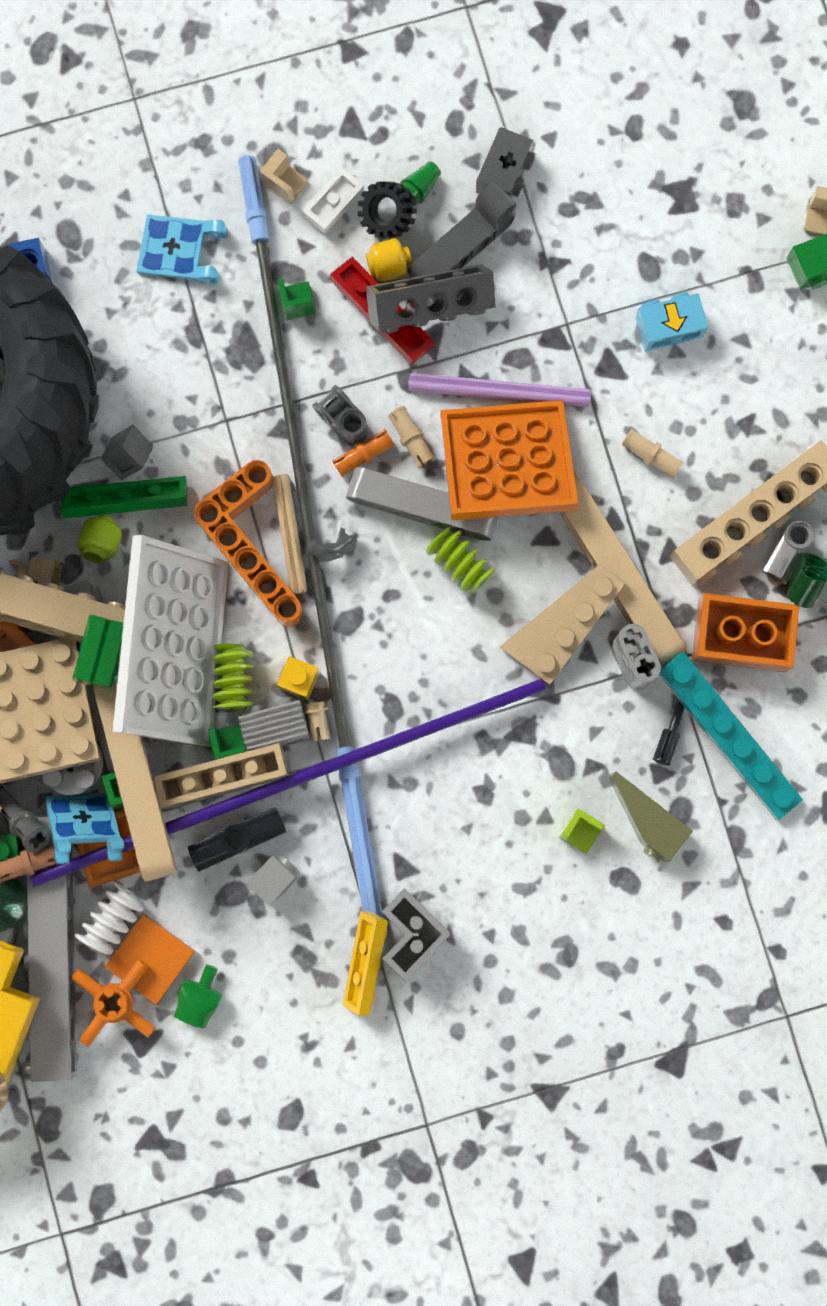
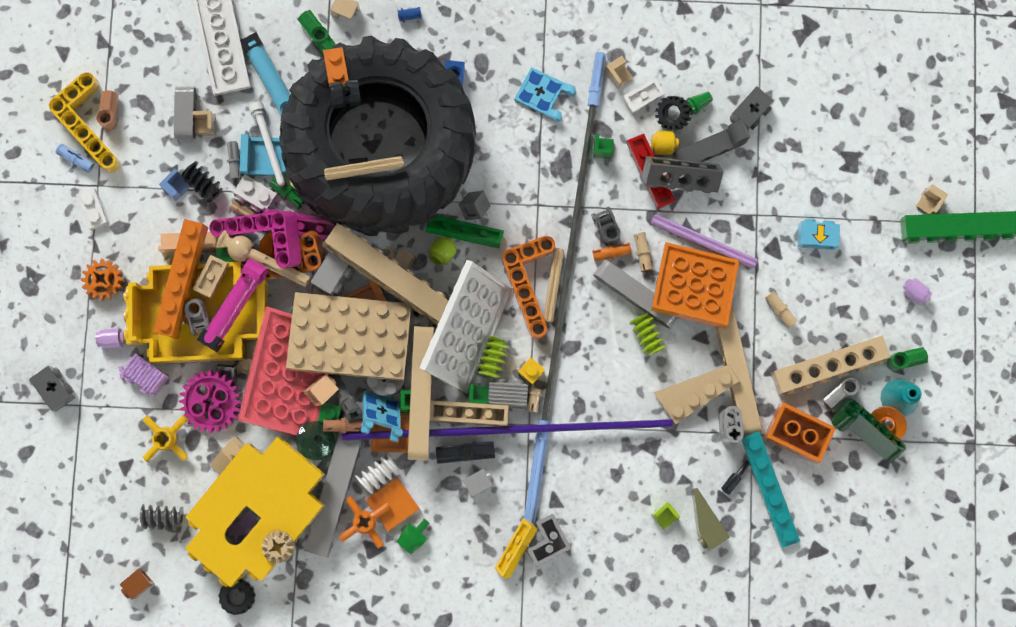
camera: 10 degrees right, 0 degrees up
green brick [72,614,124,690] -> none
dark grey piece [306,527,358,562] -> none

